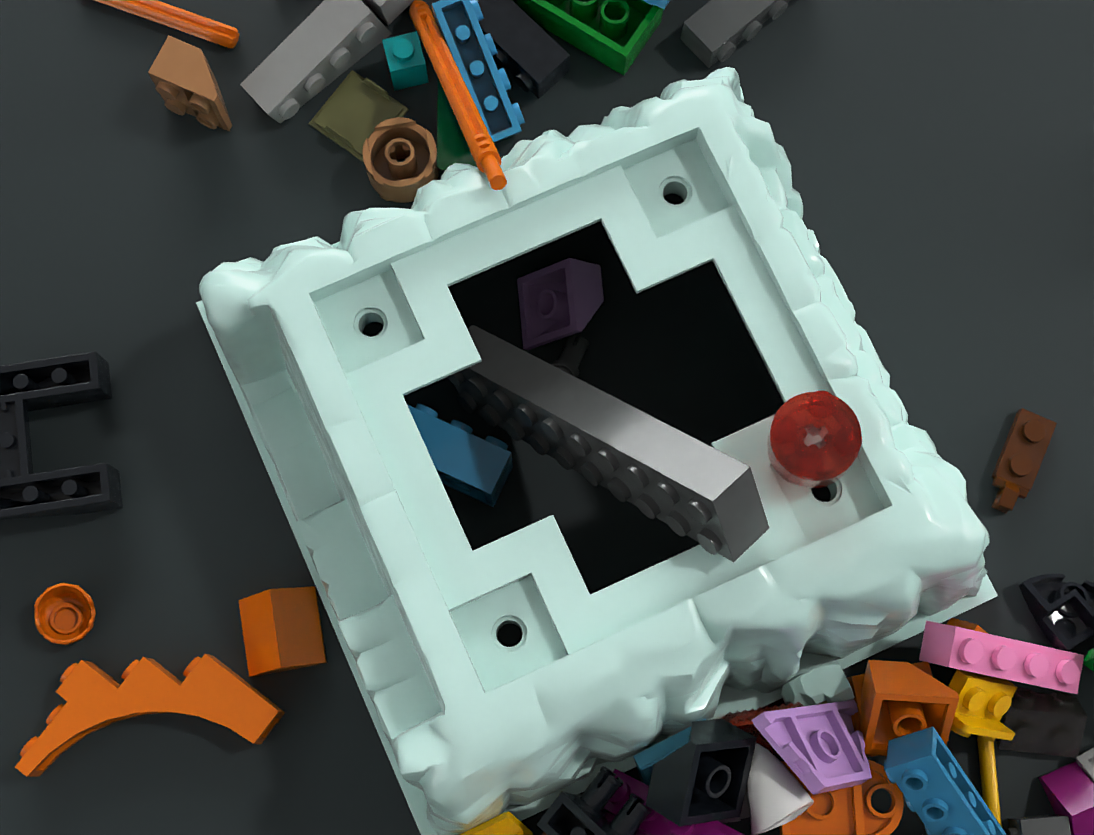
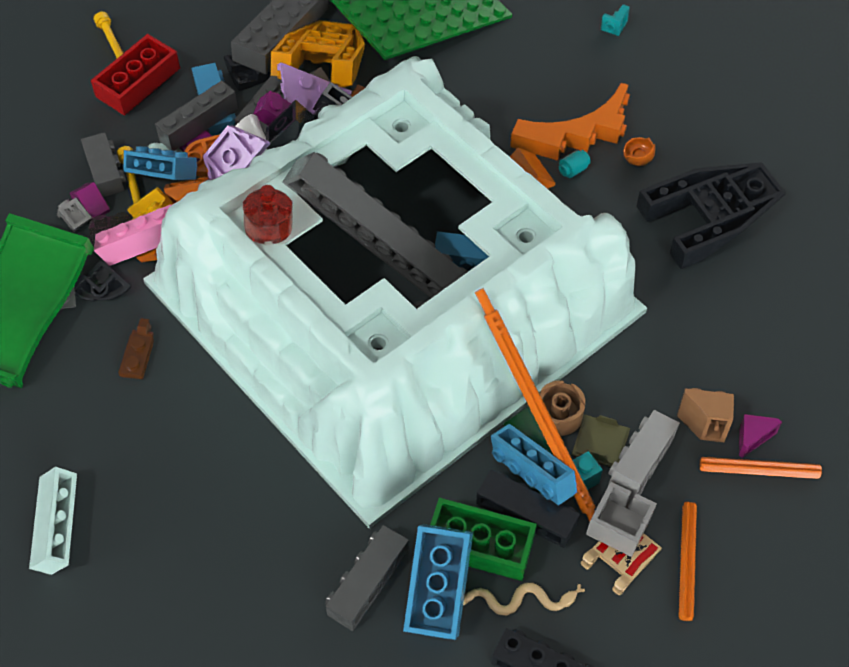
camera: 165 degrees right, 20 degrees down
none -> teal brick [559,150,591,178]
none -> magenta slope [739,414,782,458]

